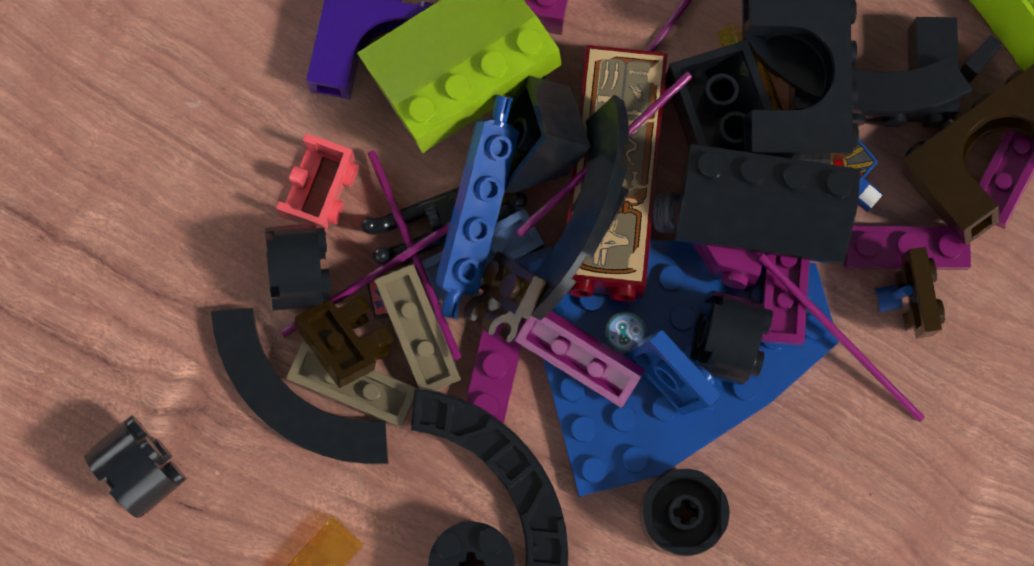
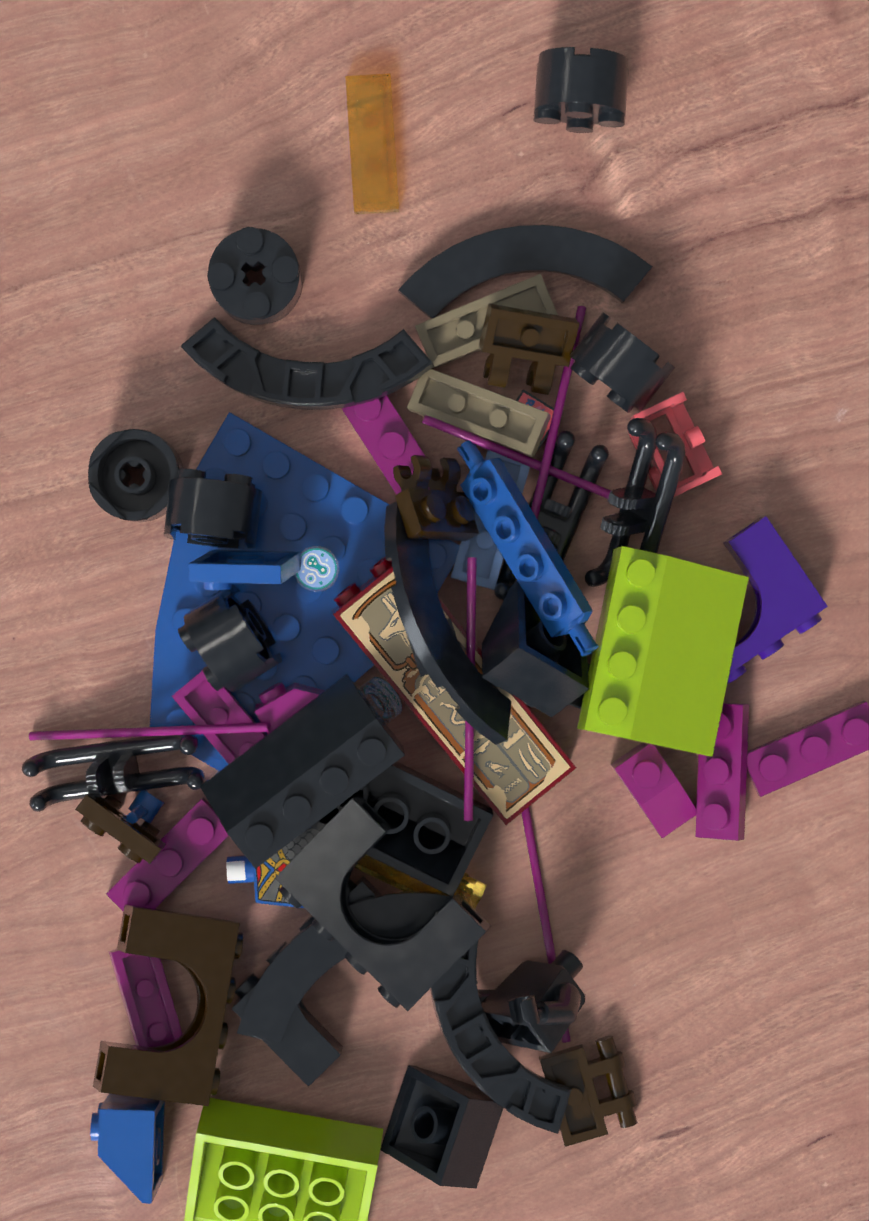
camera: 135 degrees right, 10 degrees up
magenta plate [515,311,645,408] -> none
black tile [960,35,1002,83] -> none
none -> black piece [22,735,205,812]
none -> black brick [163,469,262,549]
none -> black piece [585,418,686,587]

